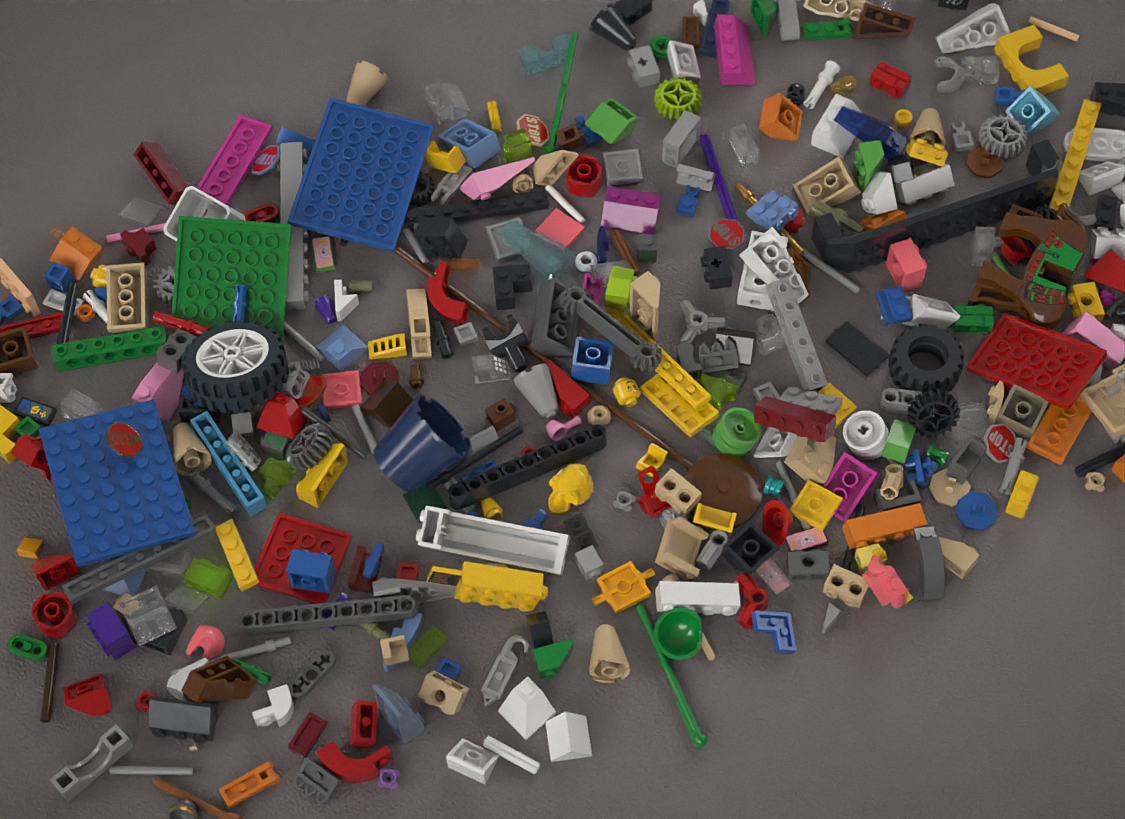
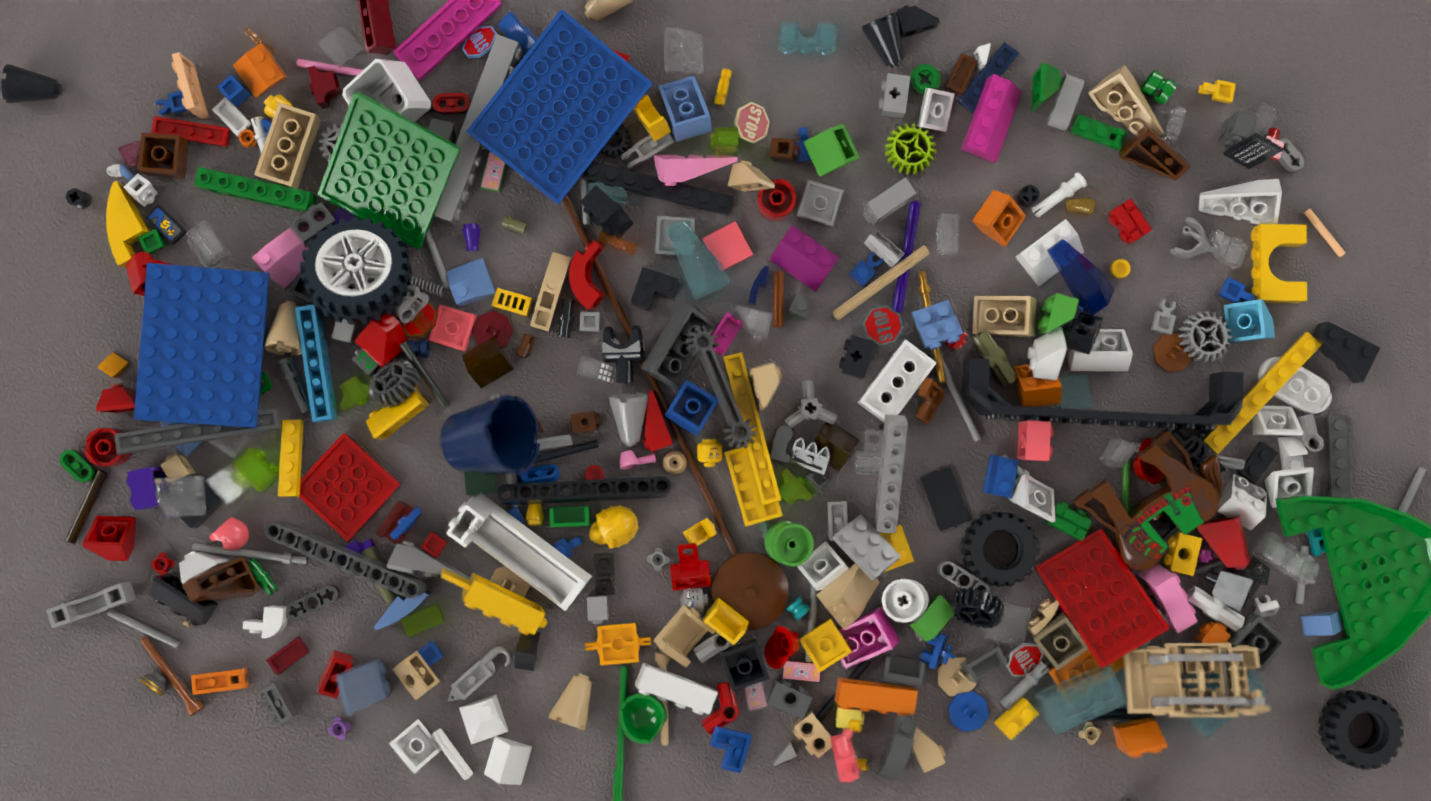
camera: 20 degrees right, 25 degrees up
black axle [57,282,79,344] -> none
piece [105,422,144,458] -> none
red pin [153,311,210,336] -> none
light grey plate [226,430,262,471] -> none
blue pin [232,285,248,323] -> none
blue brick [286,549,336,594] -> none
red arch [316,741,393,783] -> none
white slope [334,279,359,321] -> none
light grey bar [352,404,377,455] -> none
tan panel [380,635,409,666] -> none
tan plate [512,174,534,194] -> none
green slope [533,639,573,679] -> none
green bar [544,32,579,154] -> none
white bar [545,184,585,224] -> none
white piece [575,251,598,272] -> none
lime brick [604,265,637,310] -> none
tan brick [655,468,702,516] -> none
white wedge [739,227,809,304] -> none
dark red brick [754,396,836,442] -> none
tan piece [880,464,903,500] -> none
yellow plate [904,138,948,167] -> none
tan cone [909,108,946,146] -> none
green bush [925,444,950,467] -> none
none -> green panel [549,506,591,527]
none -> tan axle [832,245,929,320]
none -> clear light blue brick [1034,665,1128,735]

